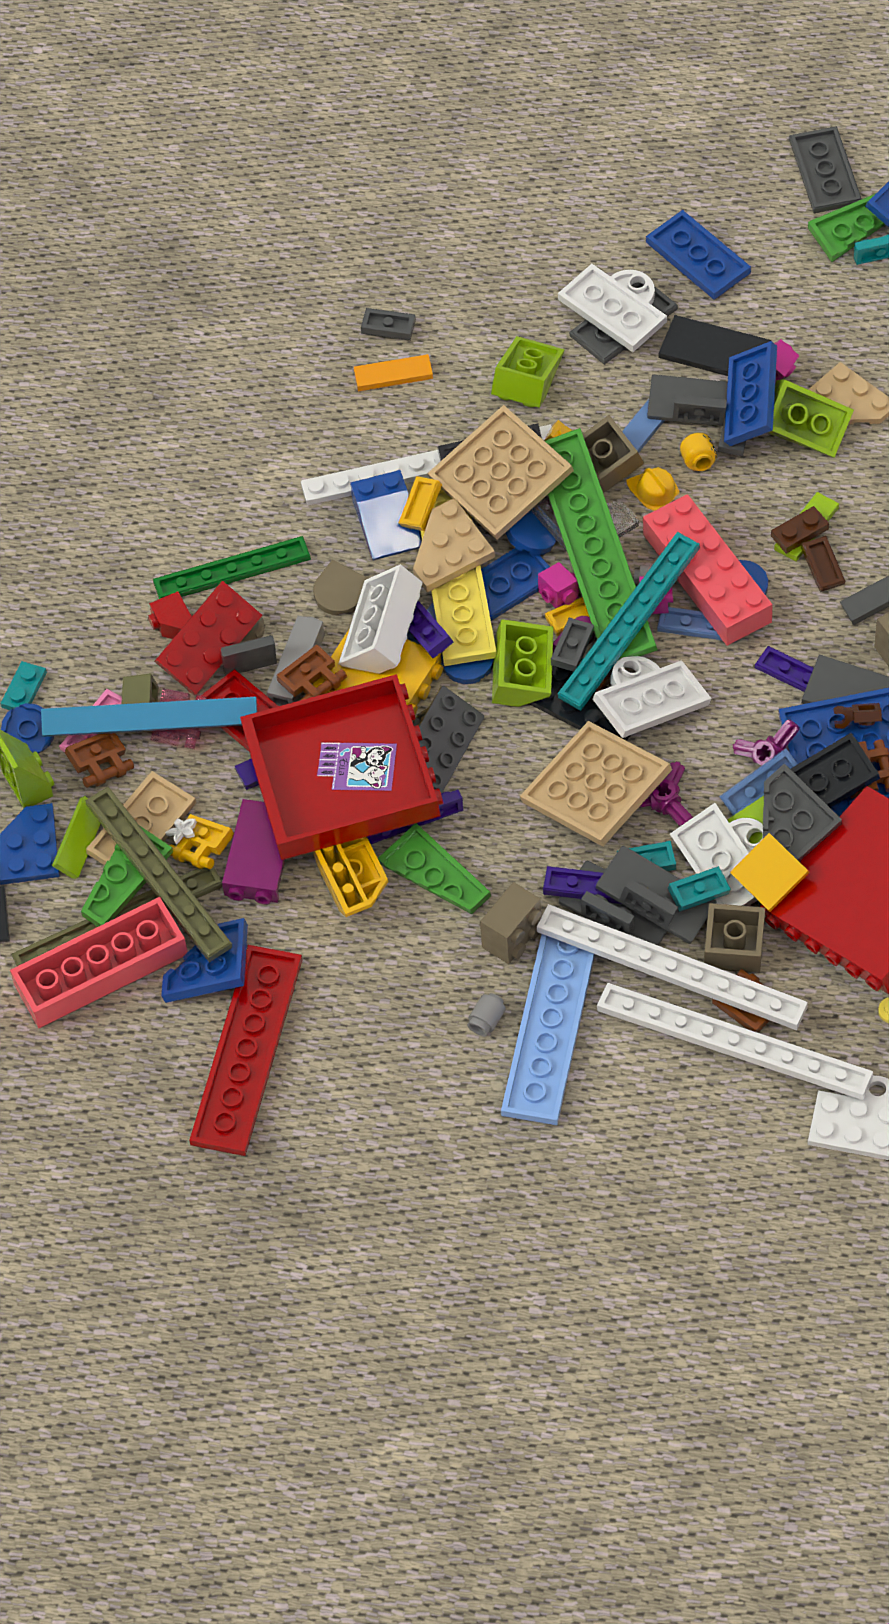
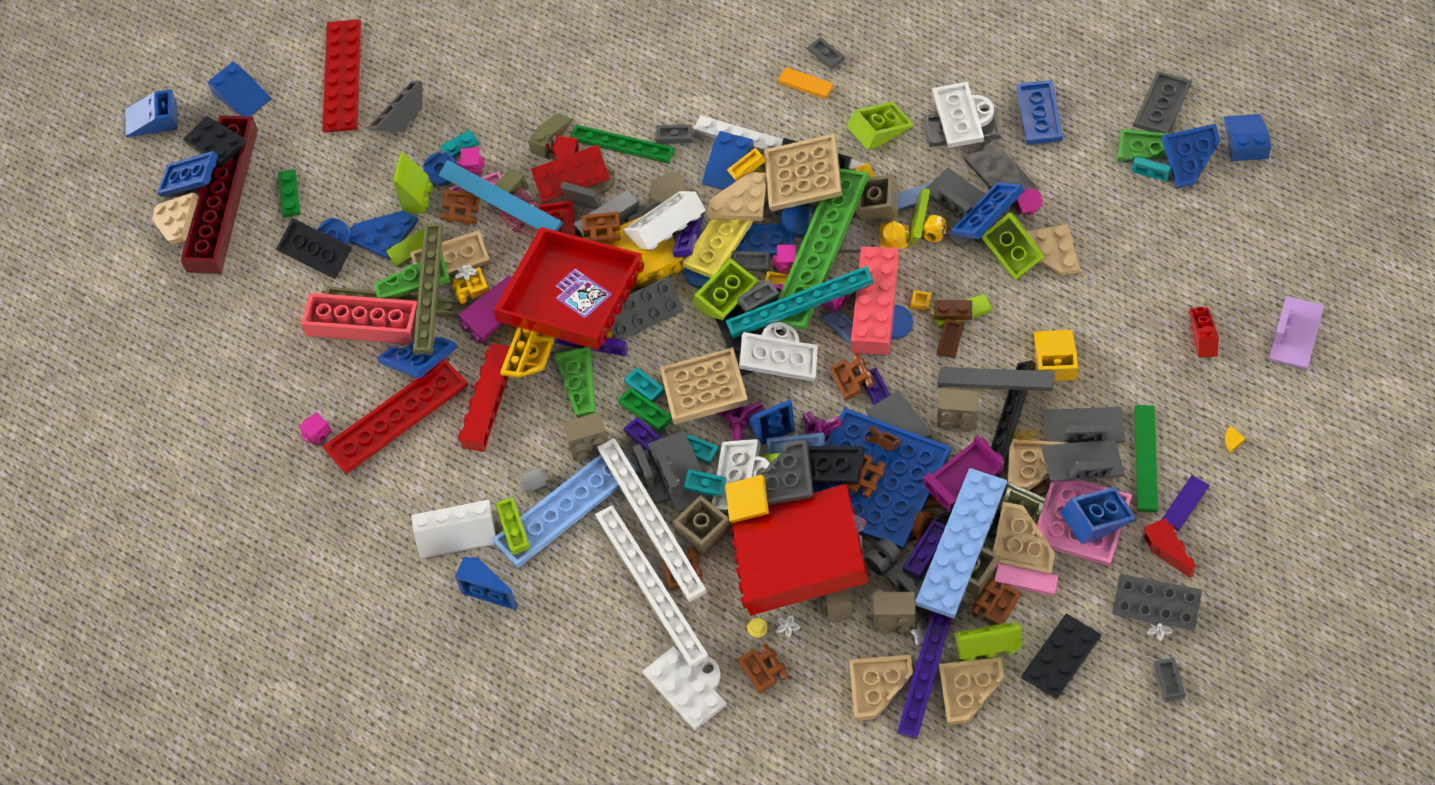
camera: 40 degrees right, 0 degrees up
none -> dark pink brick [299,412,332,446]
none -> white slope [411,500,496,559]
none -> blue slope [455,556,518,610]
none -> dark pink brick [458,147,485,175]
none -> red brick [458,343,510,452]
none -> lime tile [495,497,531,555]
none -> olive slope [528,113,572,159]
none -> green plate [617,388,673,432]
none -> dark grey plate [624,201,661,223]
none -> teal plate [624,367,665,403]
none -> dark grey plate [656,124,693,144]
none -> dark grey plate [732,251,770,272]
none -> blue slope [749,399,795,446]
none -> dark orange plate [830,353,874,401]
none -> lime tile [908,188,930,244]
none -> yellow tile [910,290,932,311]

